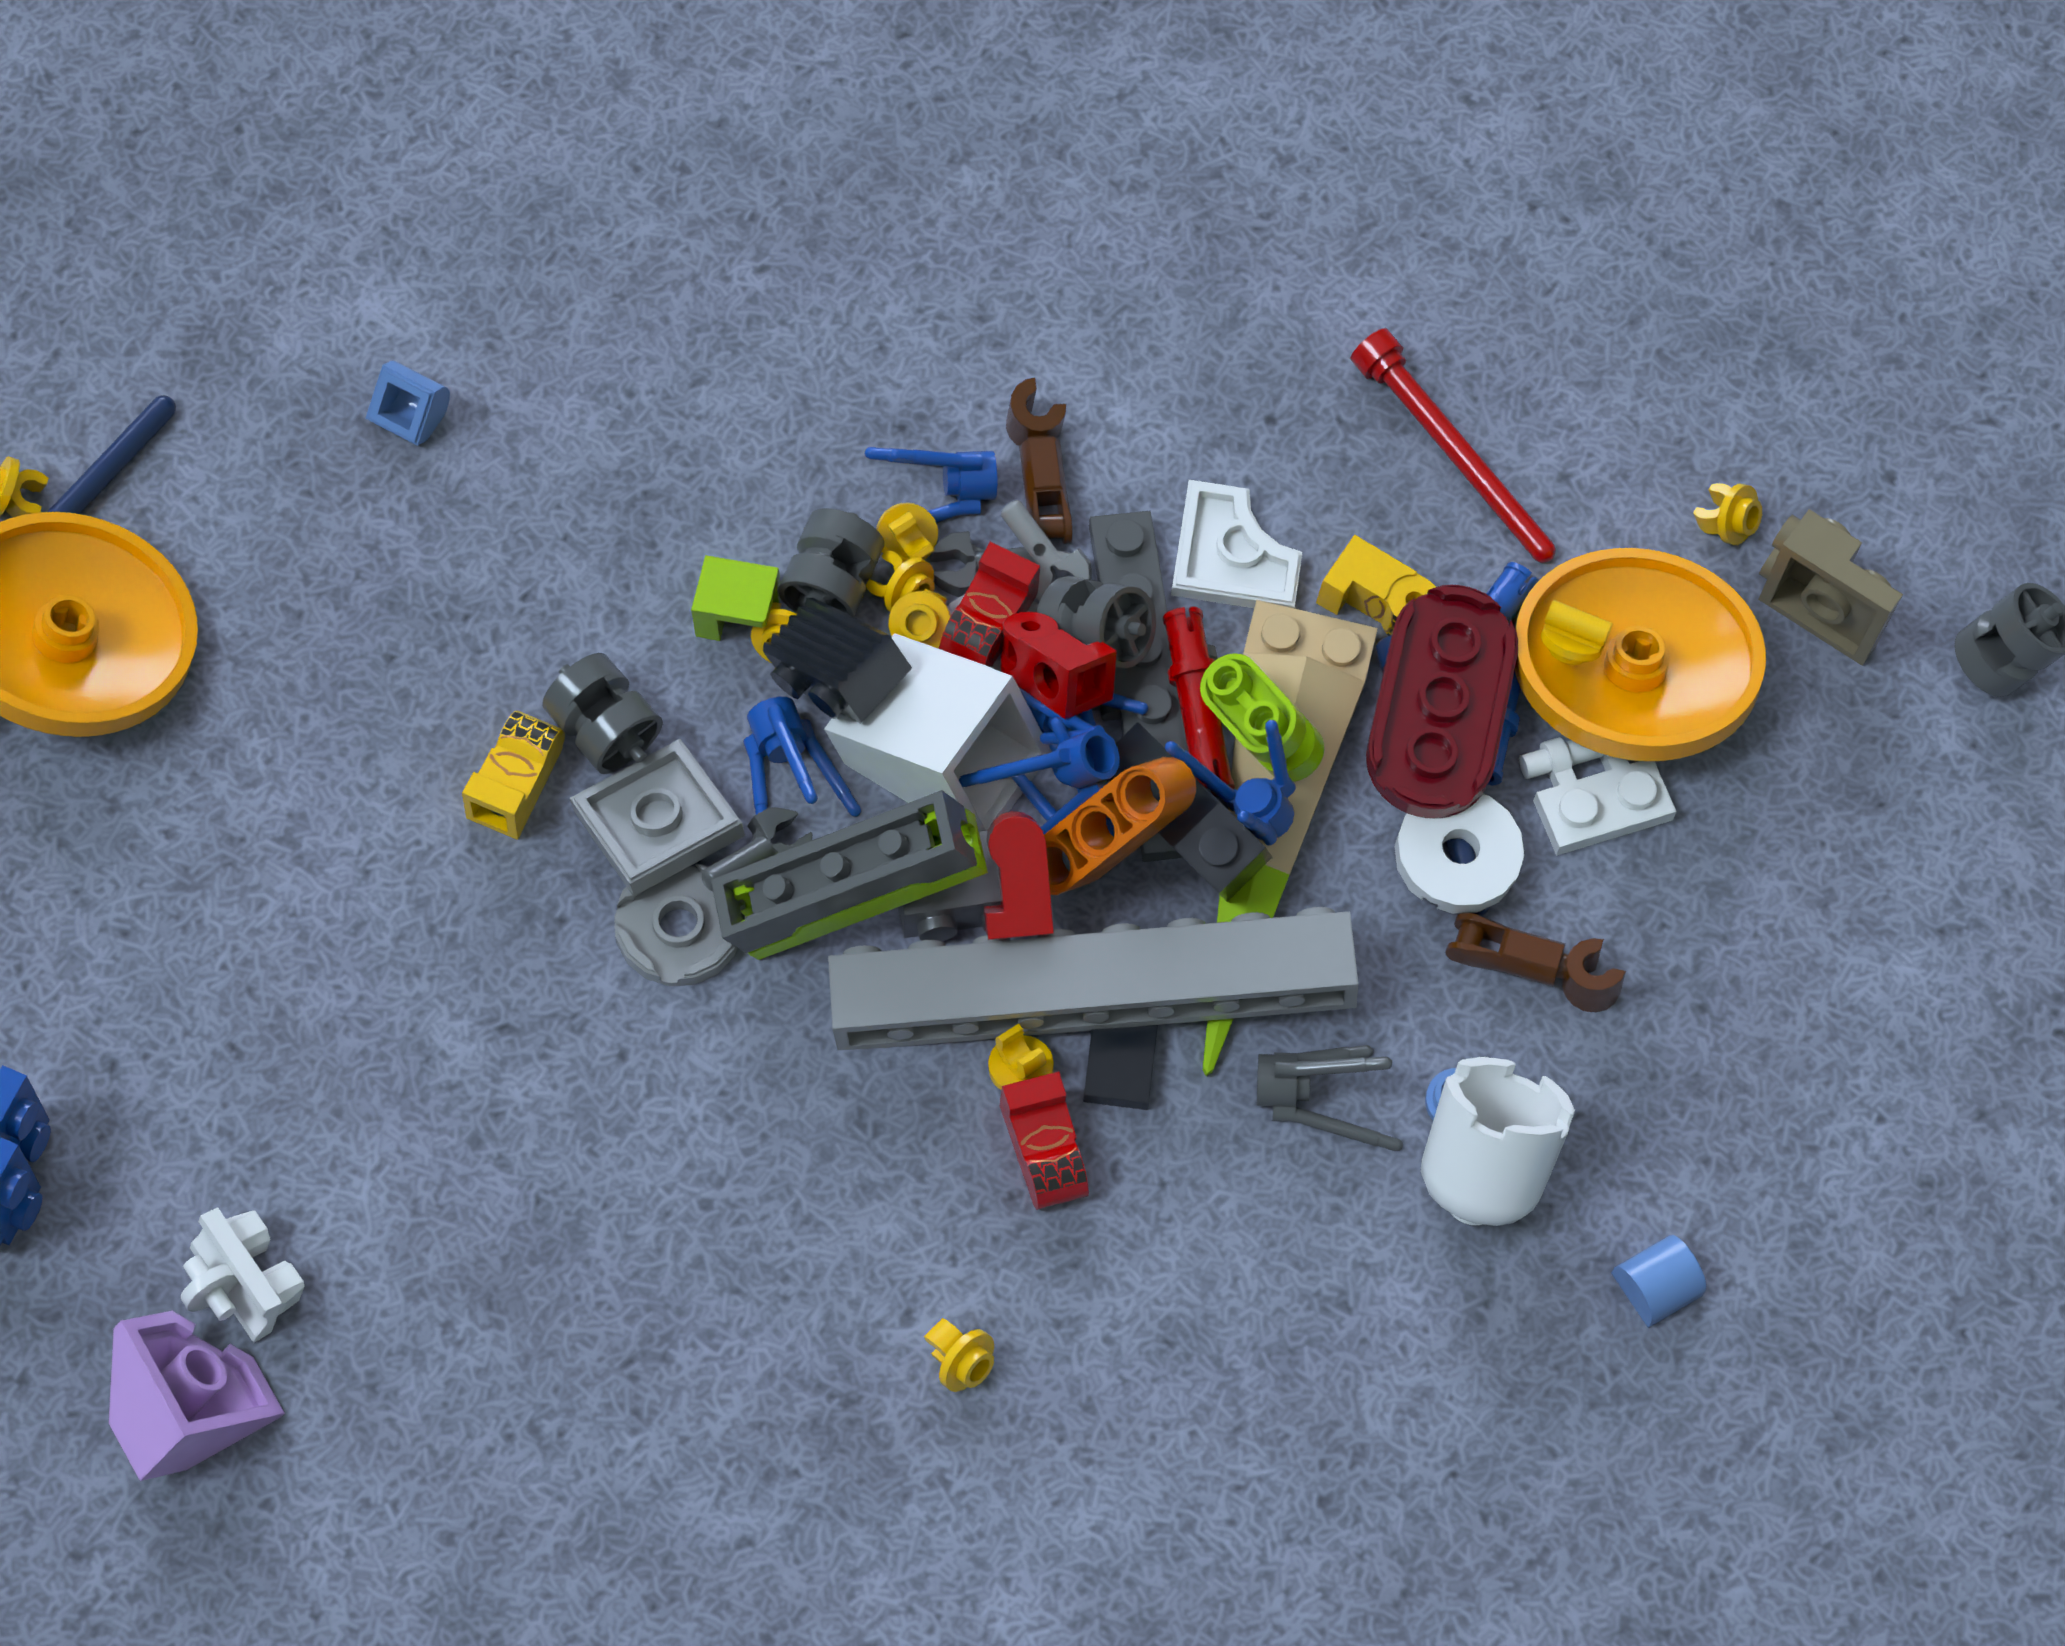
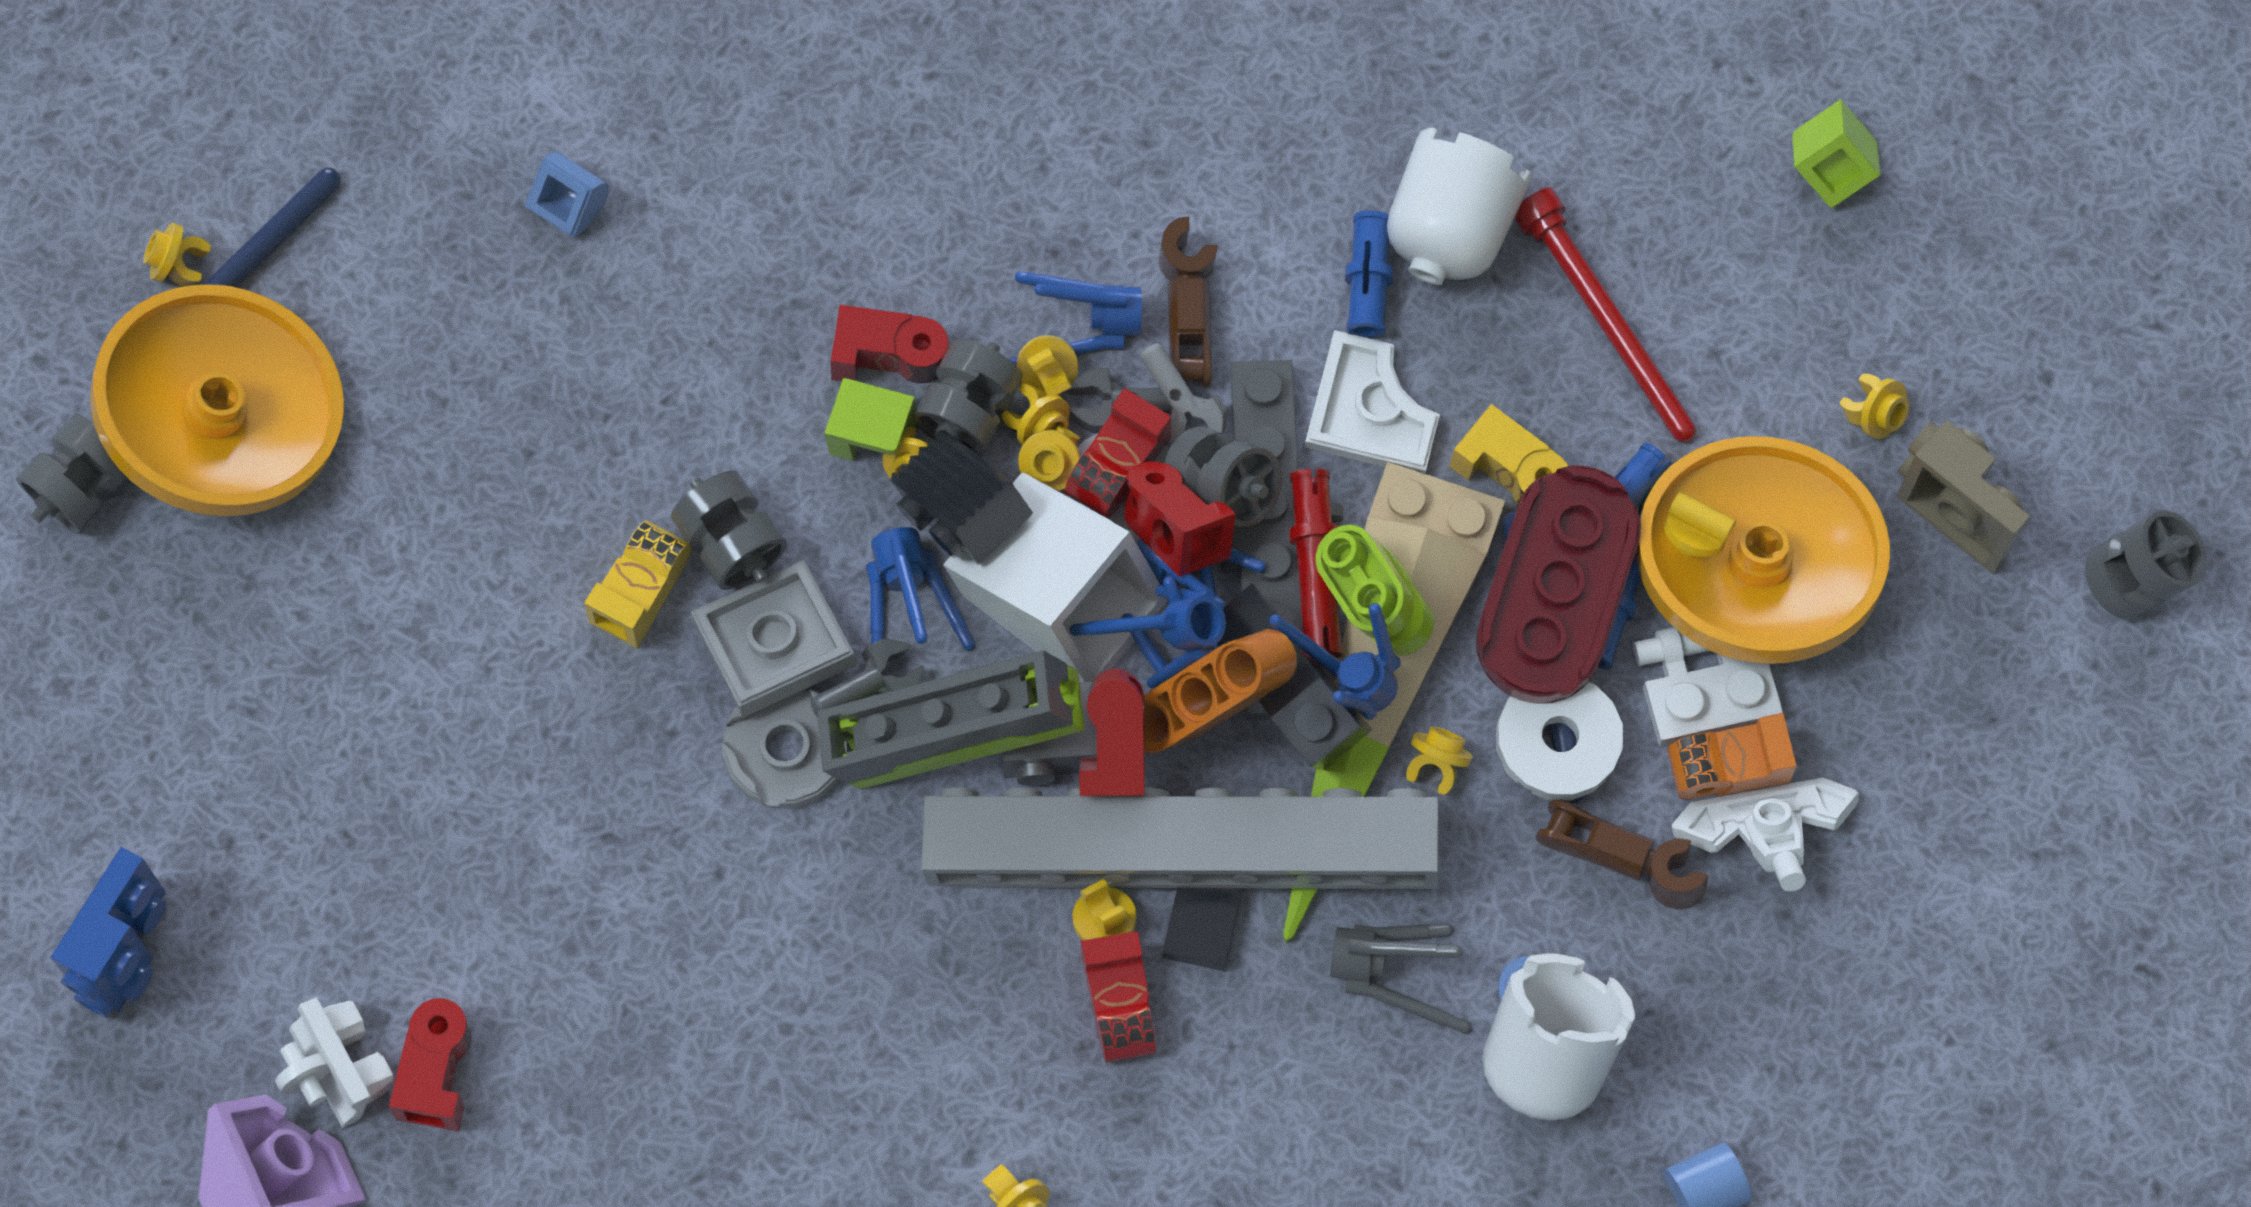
camera: 10 degrees right, 5 degrees up
none -> red leg [389,998,472,1132]
none -> red leg [830,304,948,384]
none -> blue pin [1345,210,1394,339]
none -> white cylinder [1387,128,1532,285]
none -> yellow plate [1406,726,1473,795]
none -> orange leg [1667,713,1797,800]
none -> white piece [1672,777,1859,892]
none -> lime panel [1792,99,1880,208]

